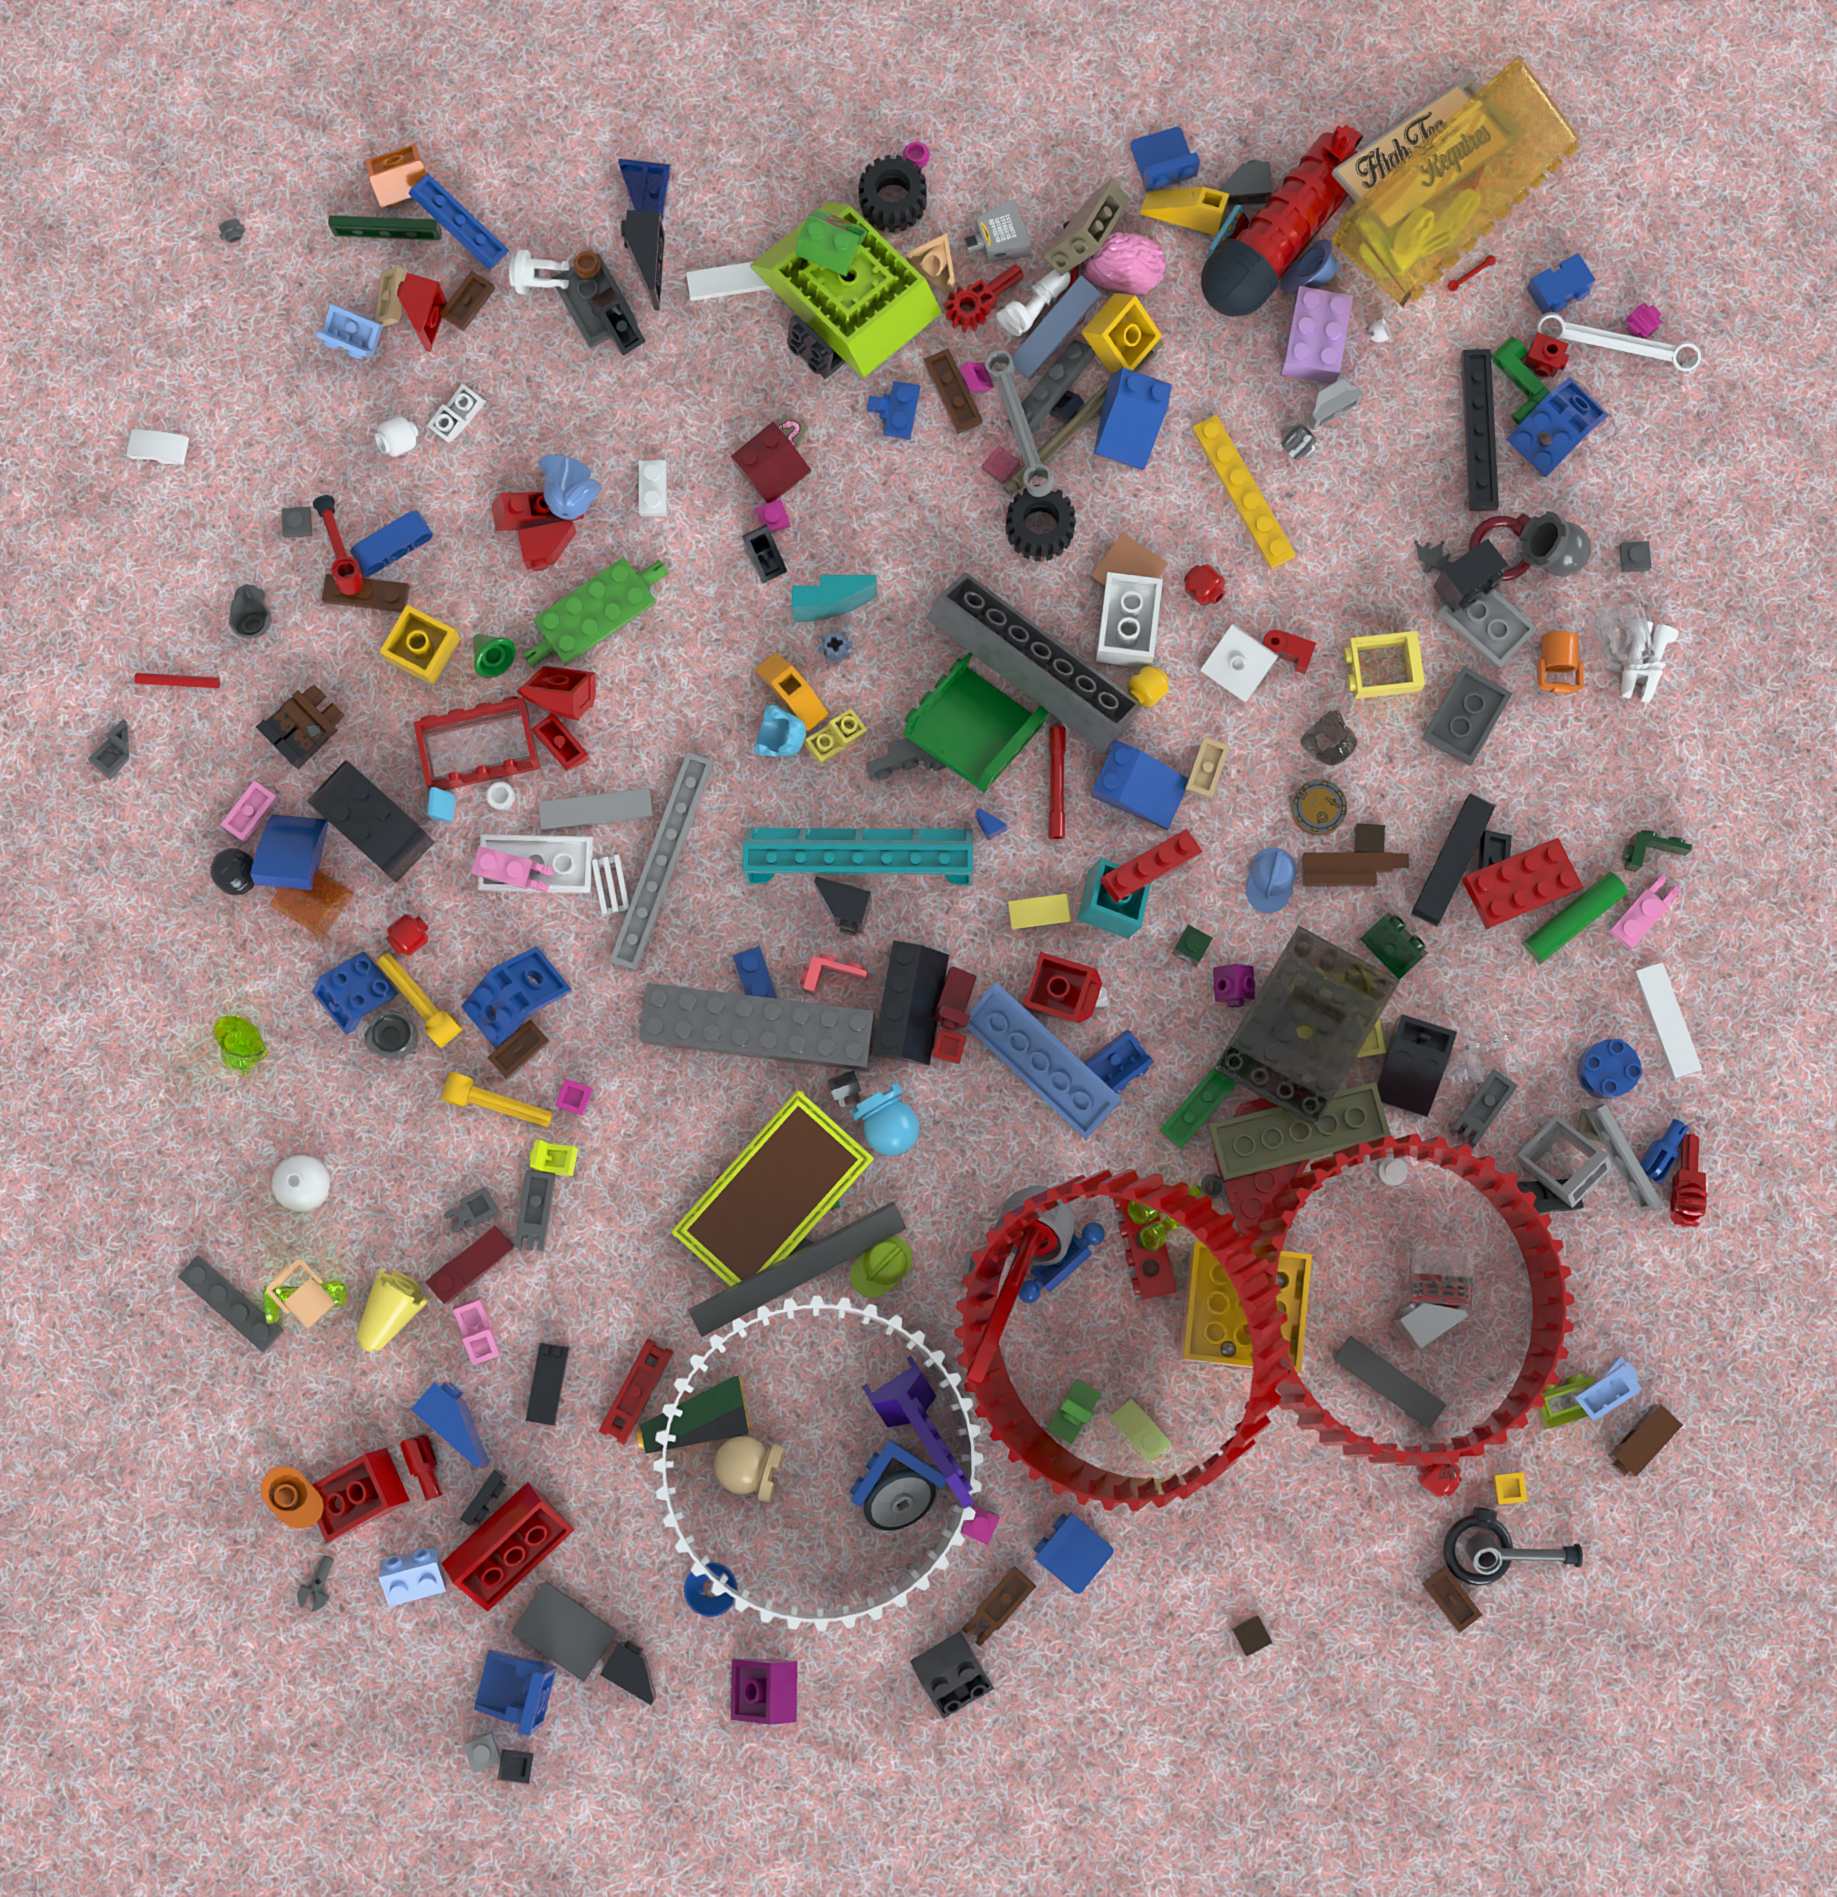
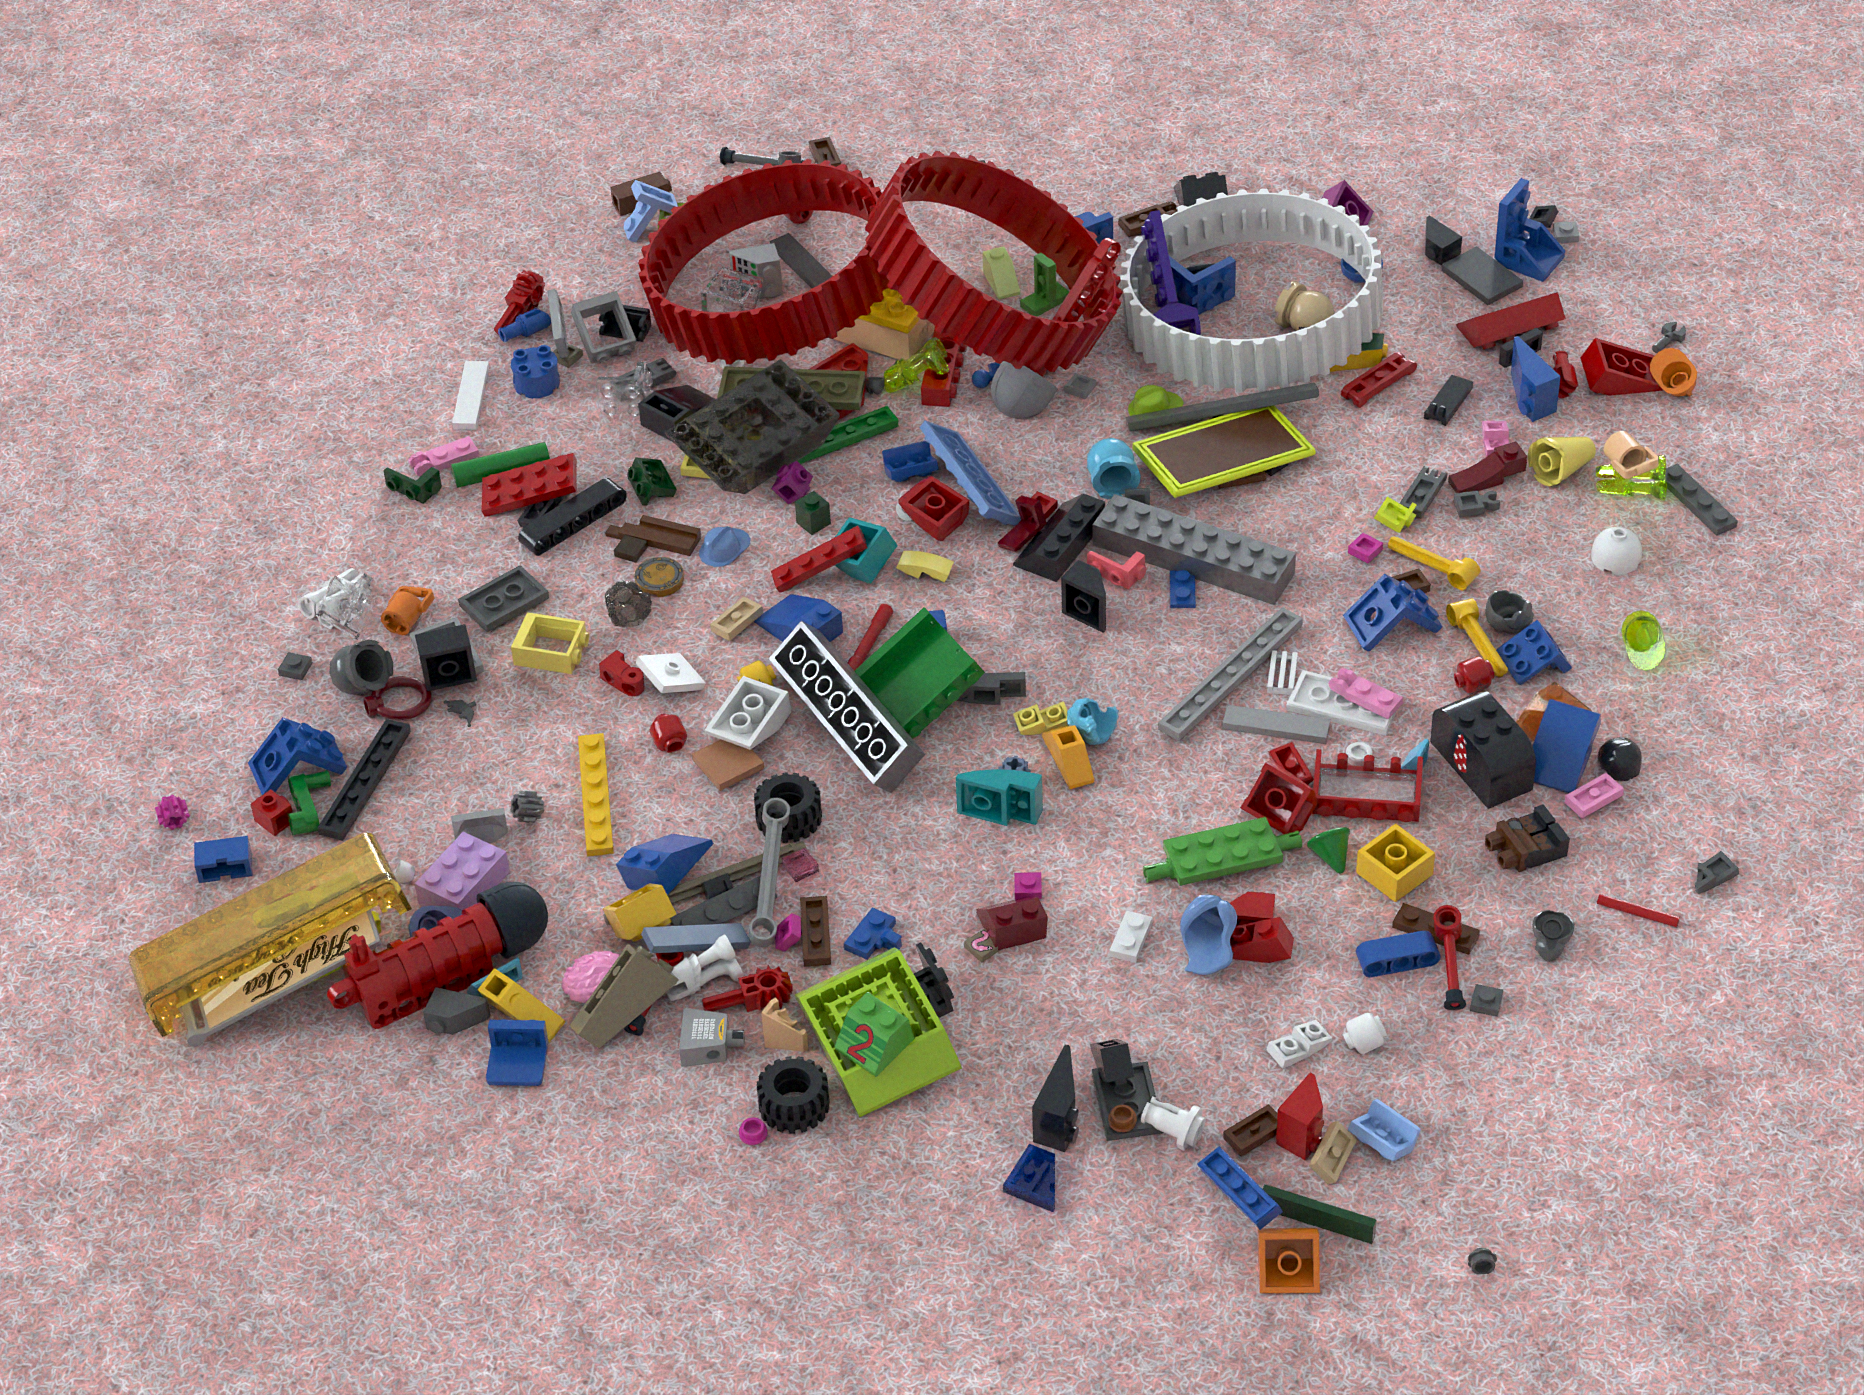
camera: 160 degrees left, 35 degrees down
white slope [126,429,189,464] -> none
light blue bracket [379,1547,446,1606] -> none
white tile [686,262,771,301] -> none
black slope [741,524,787,583] -> none
teal window [742,828,973,886] -> none
white piece [1536,312,1701,371] -> none

